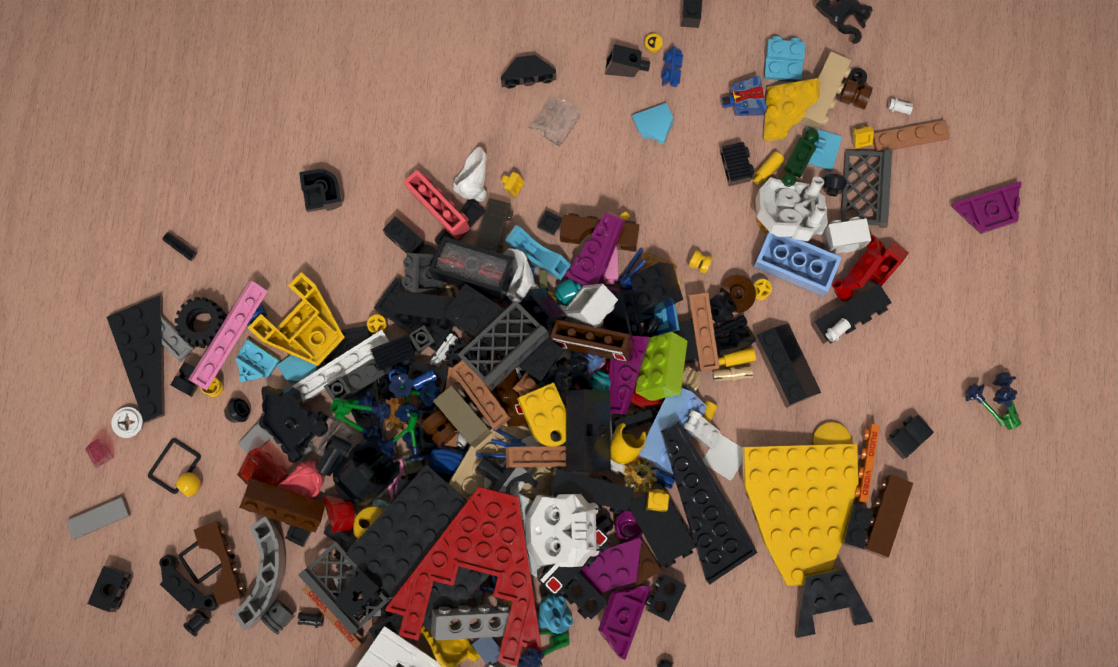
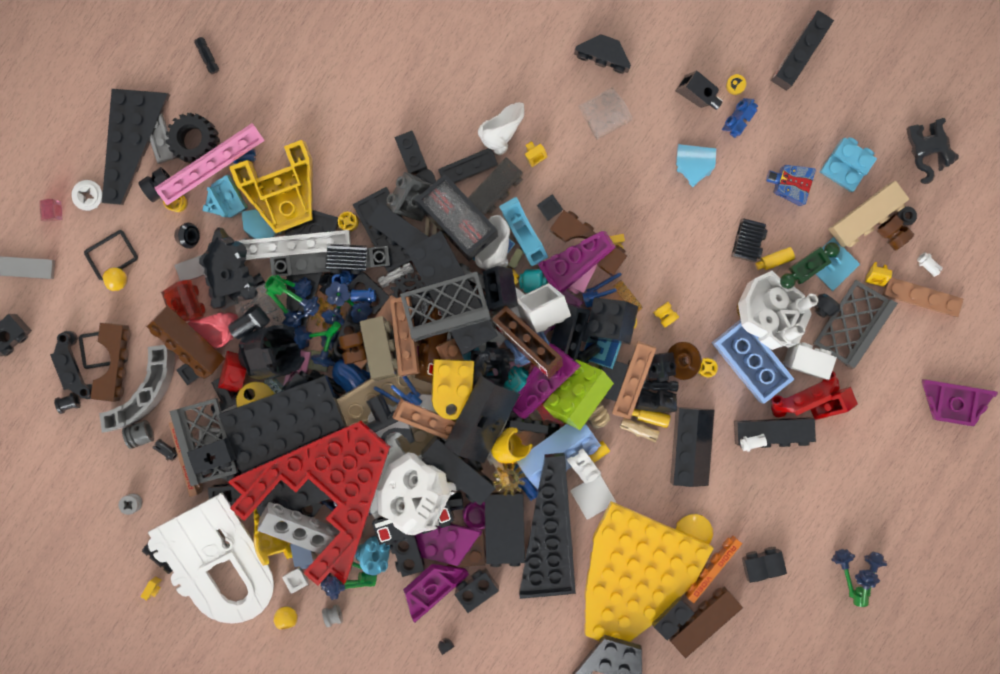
camera: 25 degrees right, 10 degrees up
black brick [299,169,342,212] -> none
coral brick [403,170,470,240] -> none
yellow brick [646,489,669,512] -> none
yellow plate [764,78,821,142] -> none

